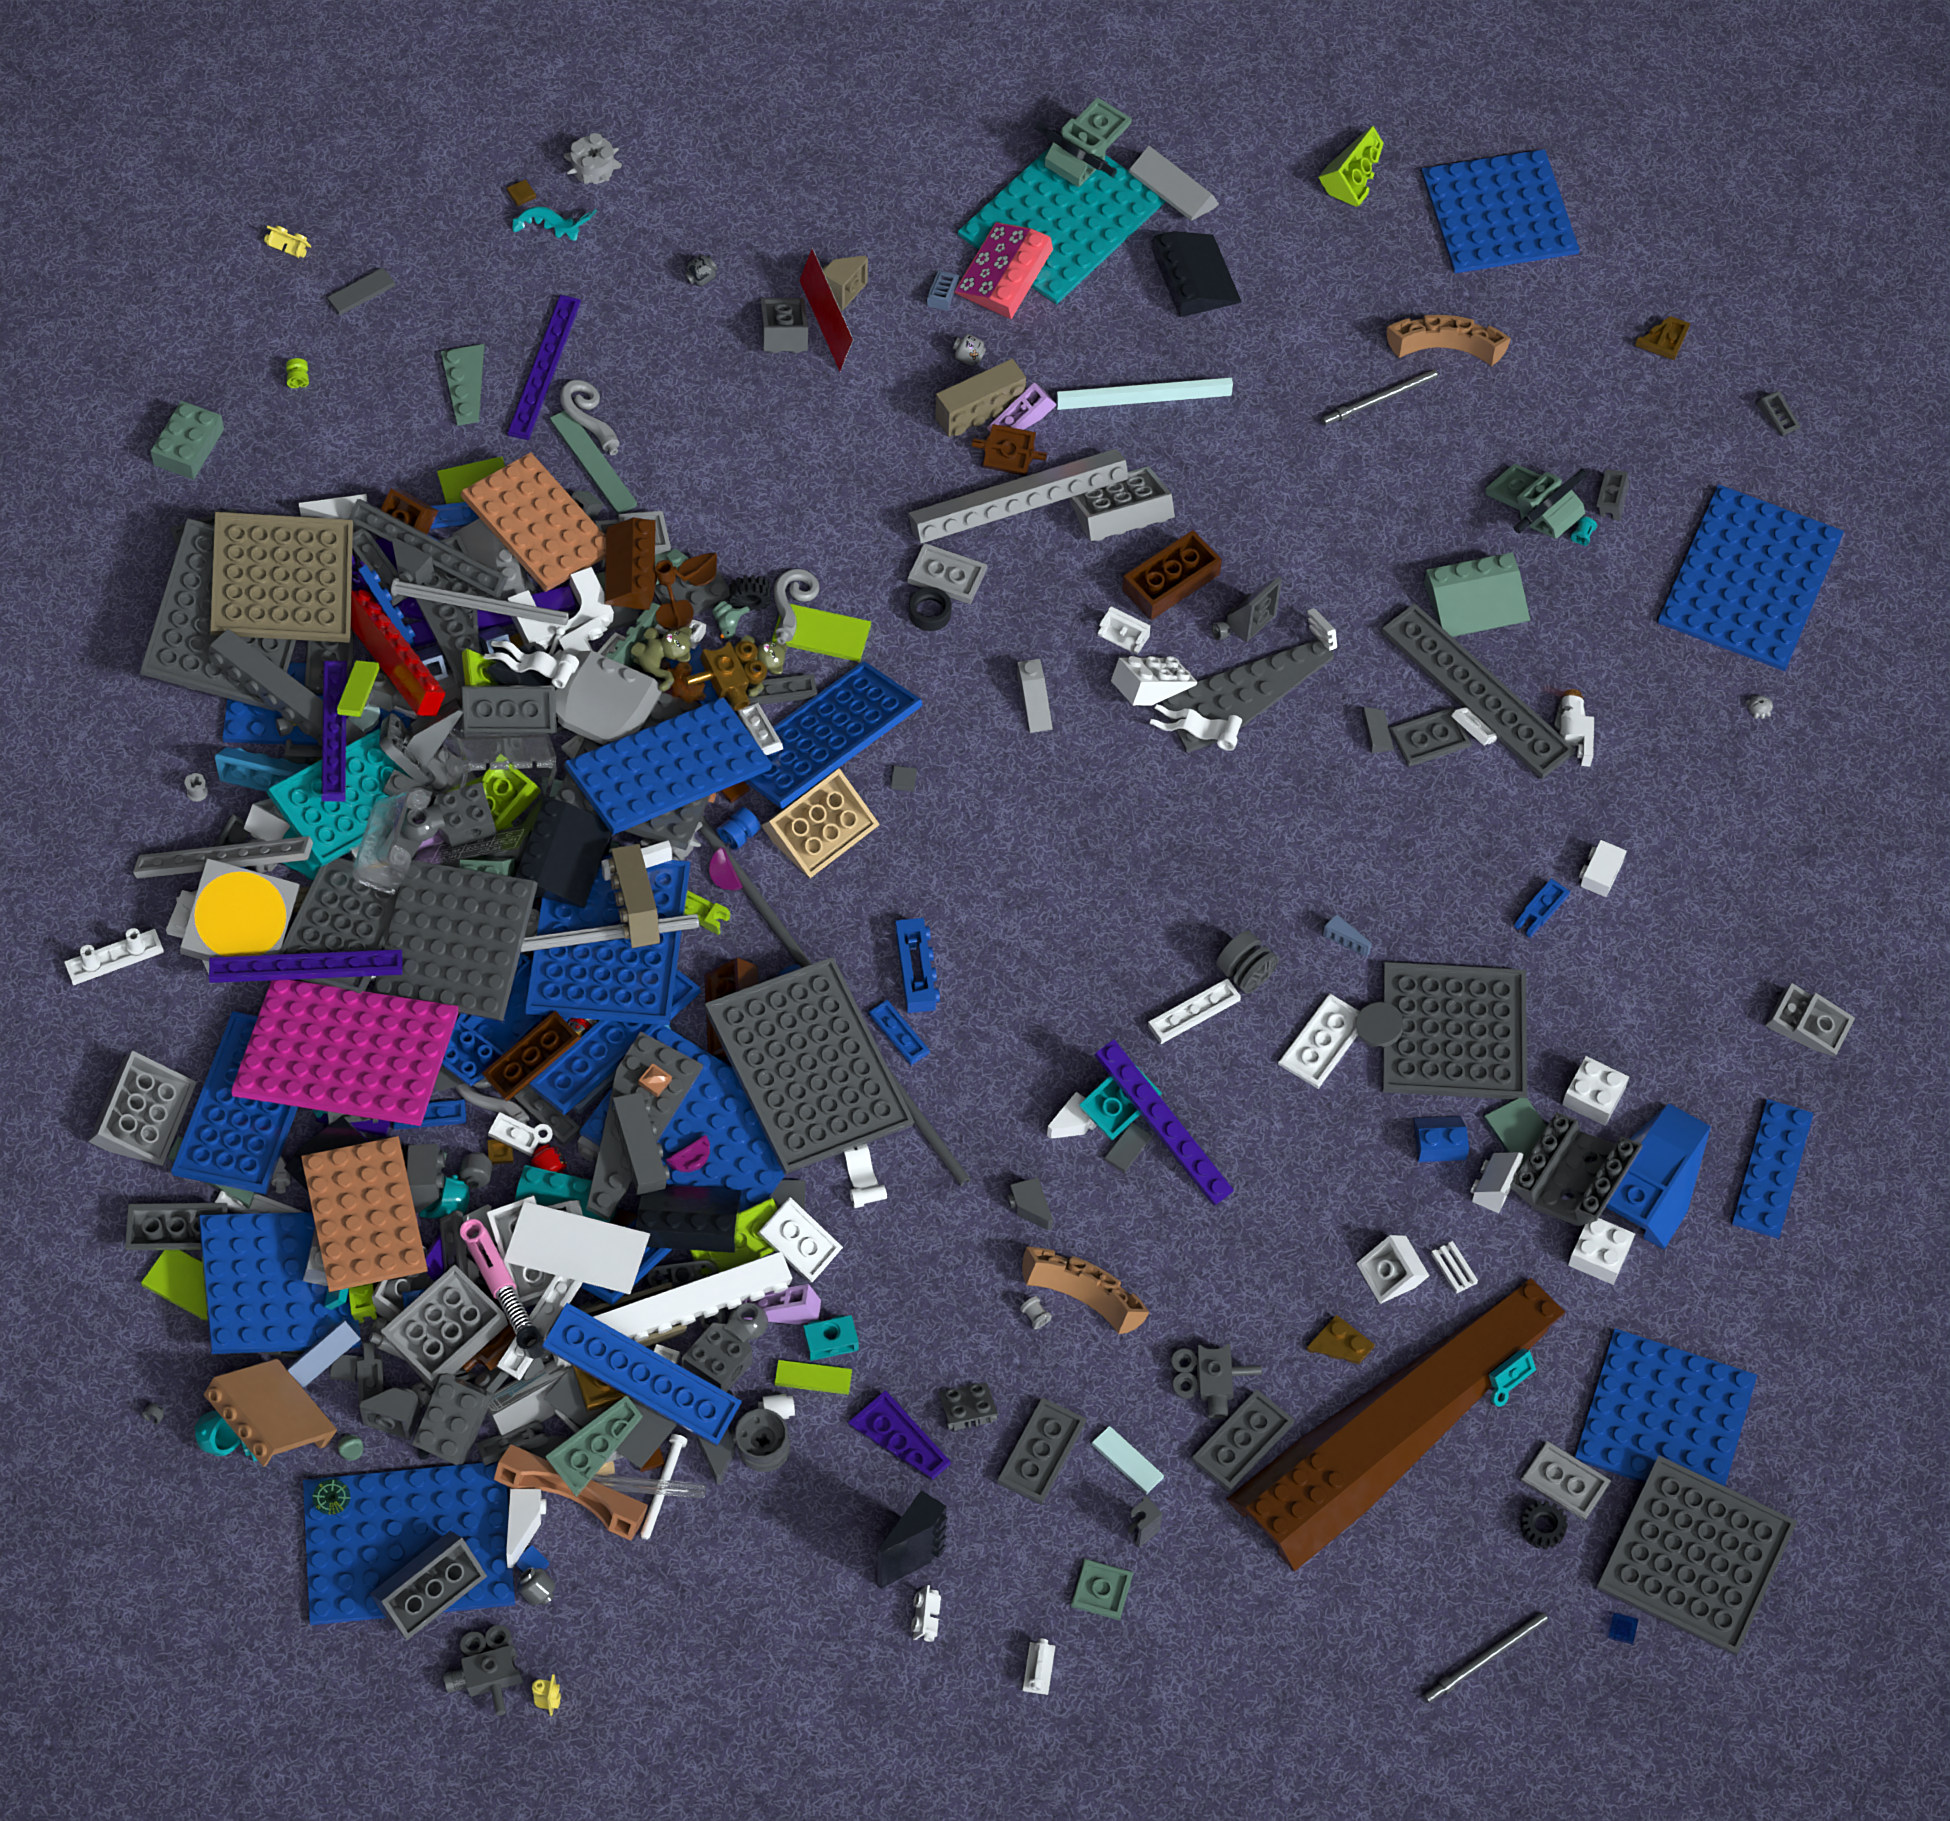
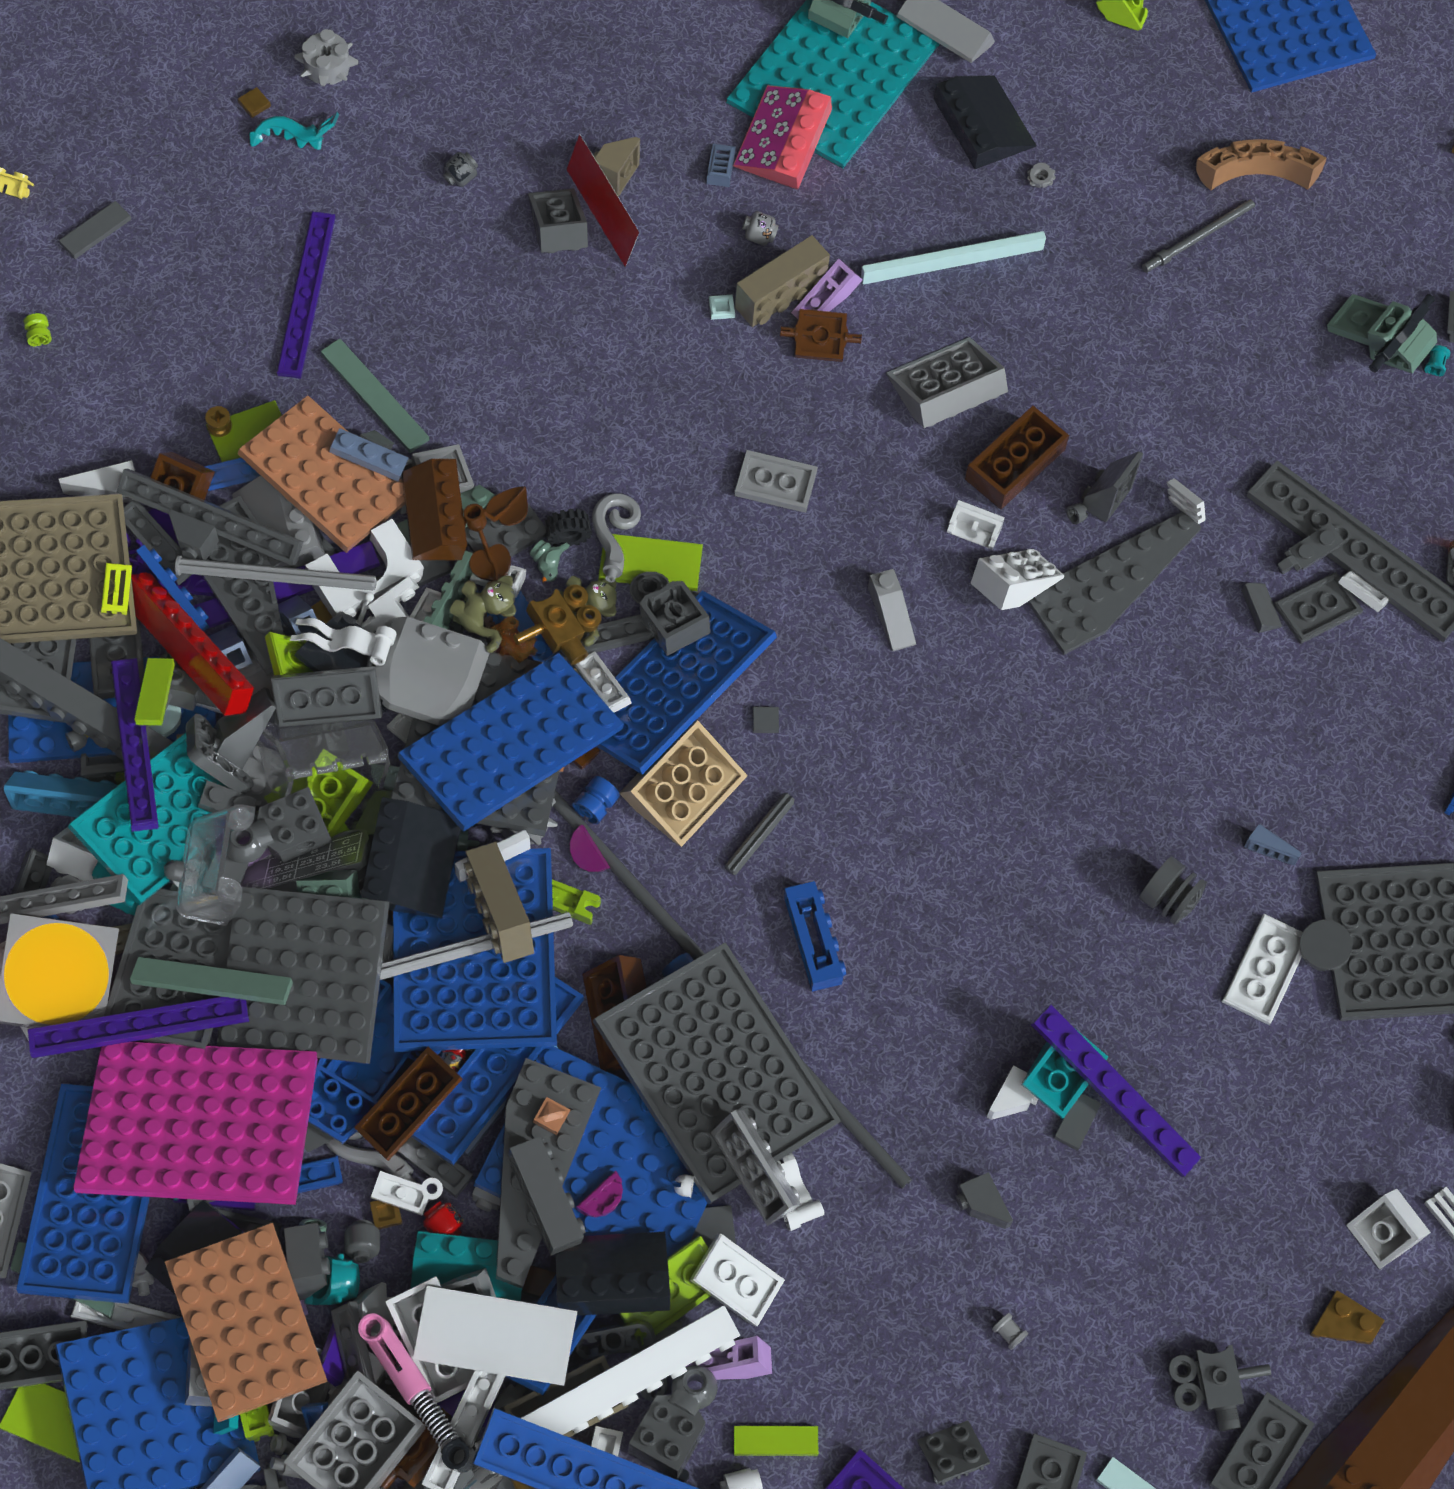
camera: 10 degrees left, 5 degrees up
sand green wing [441,344,485,426] -> none
light grey plant [560,380,619,455] -> none
teal brick [804,1315,859,1361] -> none
blue tile [868,1000,930,1065] -> none
black tyre [908,587,952,632] -> none
light grey brick [909,449,1128,543] -> none
medium nougat brick [1022,1247,1149,1334] -> none
white plate [1148,978,1241,1044] -> none
white flag [1149,704,1242,751] -> none
blue slope [1413,1116,1469,1162] -> none
sand green slope [1424,552,1530,637] -> none
none -> neon yellow tile [101,563,132,615]
none -> sand green tile [130,957,293,1005]
none -> dark grey hinge [164,860,185,882]
none -> pearl gold wheel [205,406,232,437]
none -> sand blue plate [329,428,408,481]
none -> dark grey brick [629,572,710,656]
none -> white hinge [674,1175,694,1198]
none -> light aqua tile [709,294,735,320]
none -> light grey slope [711,1110,801,1226]
none -> dark grey axle [725,793,795,875]
none -> light grey animal [1027,163,1055,188]
none -> dark grey hinge [1277,522,1344,574]

